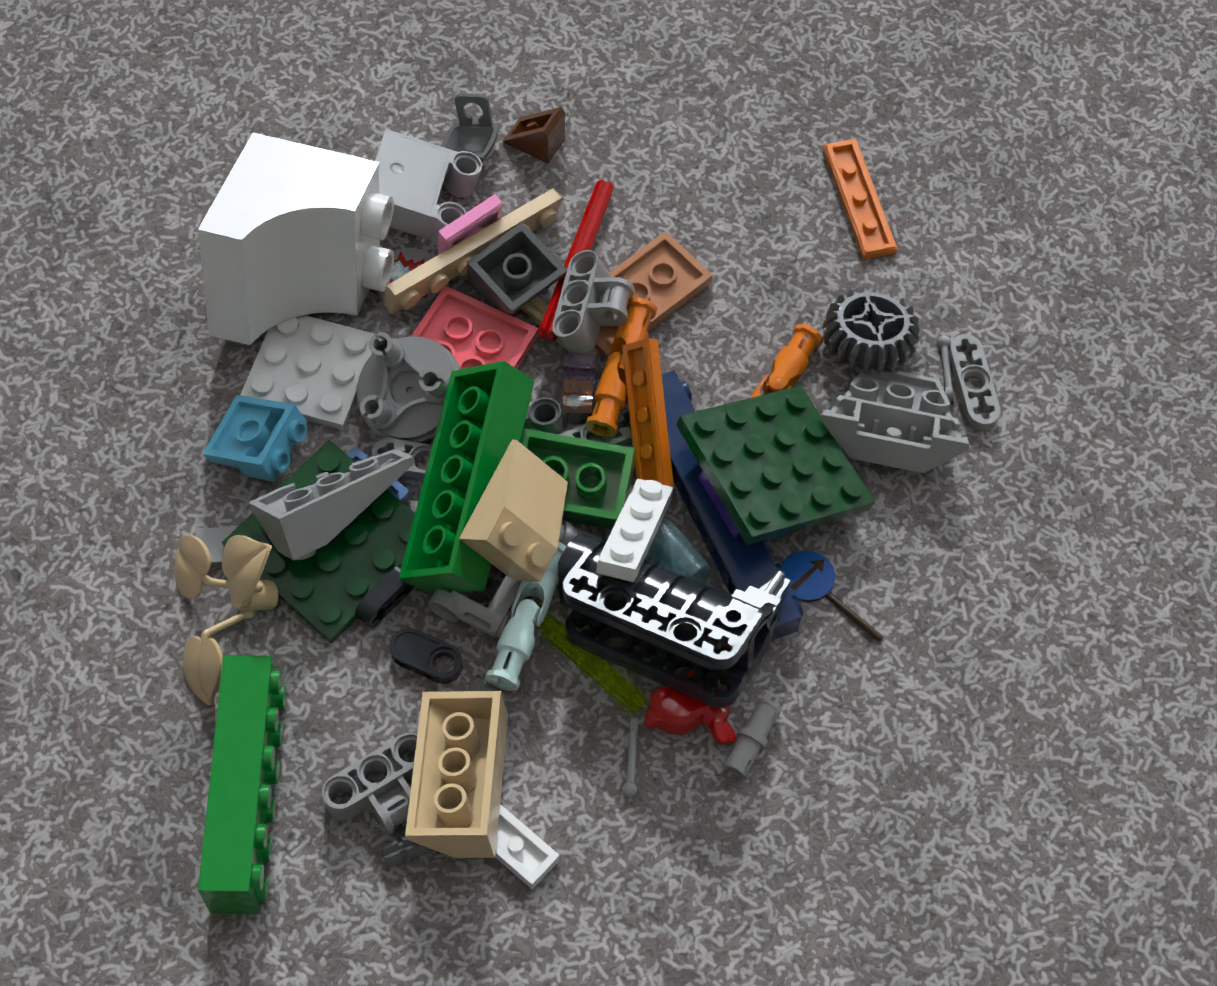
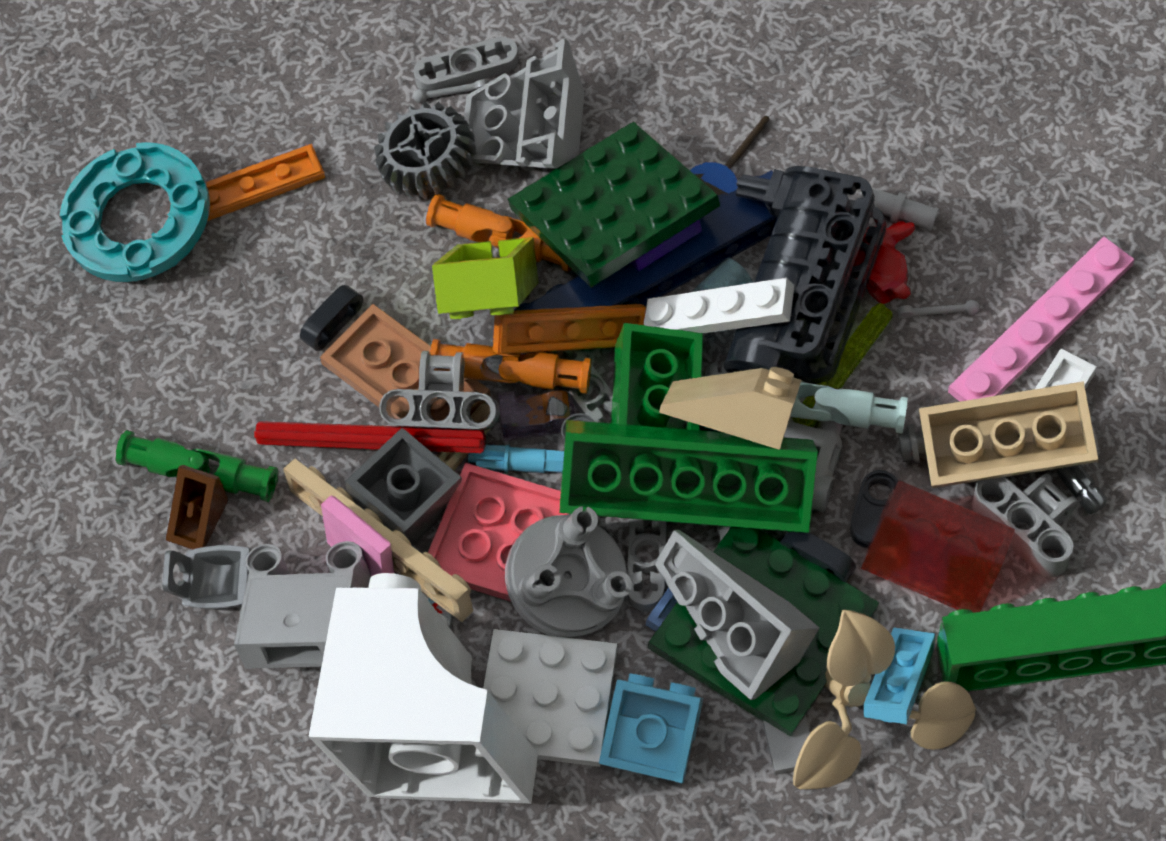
camera: 90 degrees left, 0 degrees up
none -> teal plate [60,142,210,282]
none -> green piece [115,430,279,502]
none -> black beam [300,285,363,351]
none -> lime piece [432,237,539,319]
none -> medium azure piece [468,445,564,473]
none -> clear red slope [860,480,1015,613]
none -> medium azure plate [864,627,935,724]
none -> bright pink plate [948,237,1134,402]

